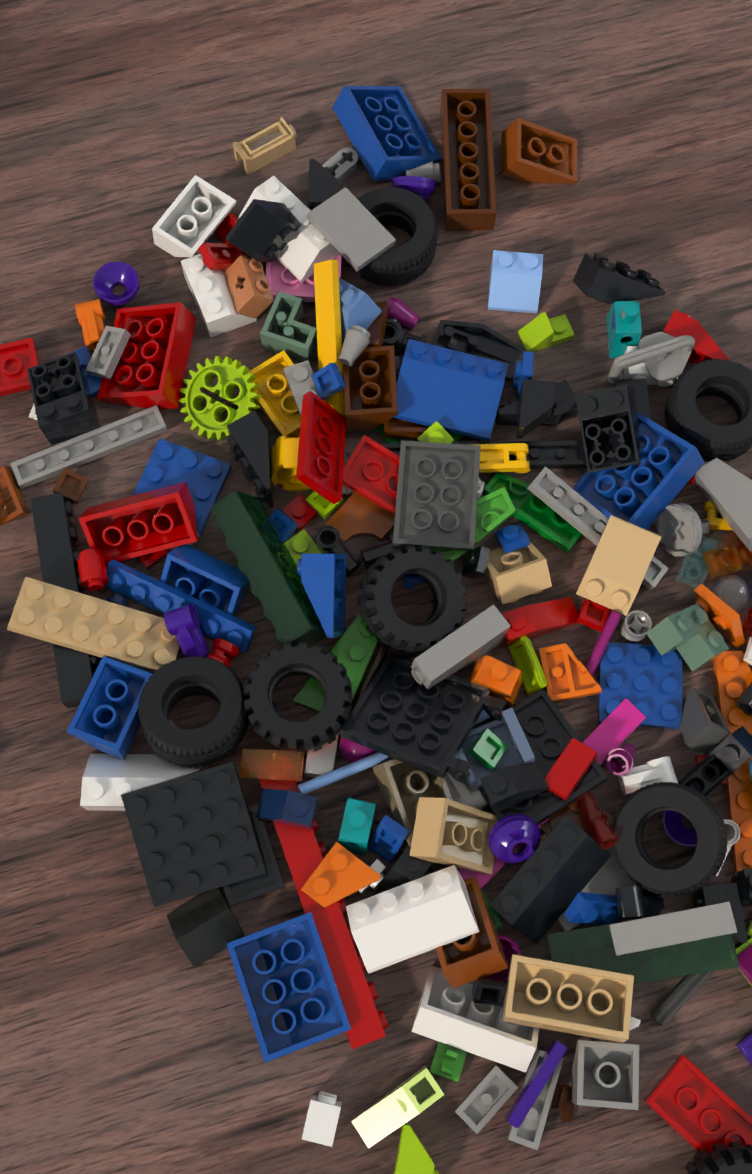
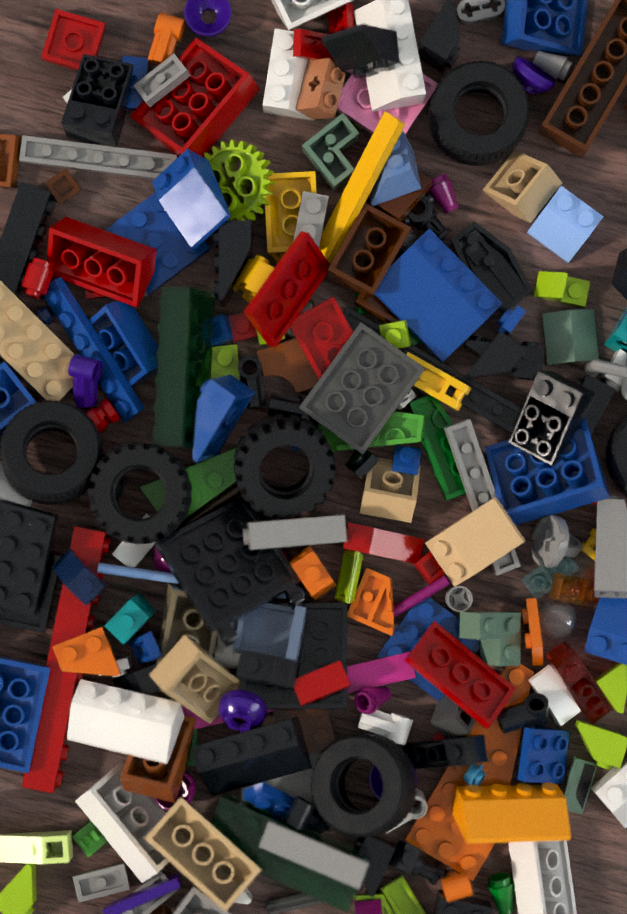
camera: 30 degrees right, 15 degrees up
clear orange slope [240,749,304,781] -> none
light grey tile [307,187,396,271] -> none
blue plate [311,363,346,399] -> none
light grey cone [338,325,371,366] -> none
green plate [468,728,508,770] -> none
black slope [472,978,508,1006] -> none
clear red pin [576,792,618,849] -> none
none -> slope [152,149,231,249]
none -> red plate [404,621,516,729]
none -> tan slope [483,150,562,223]
none -> sand green slope [542,309,599,365]

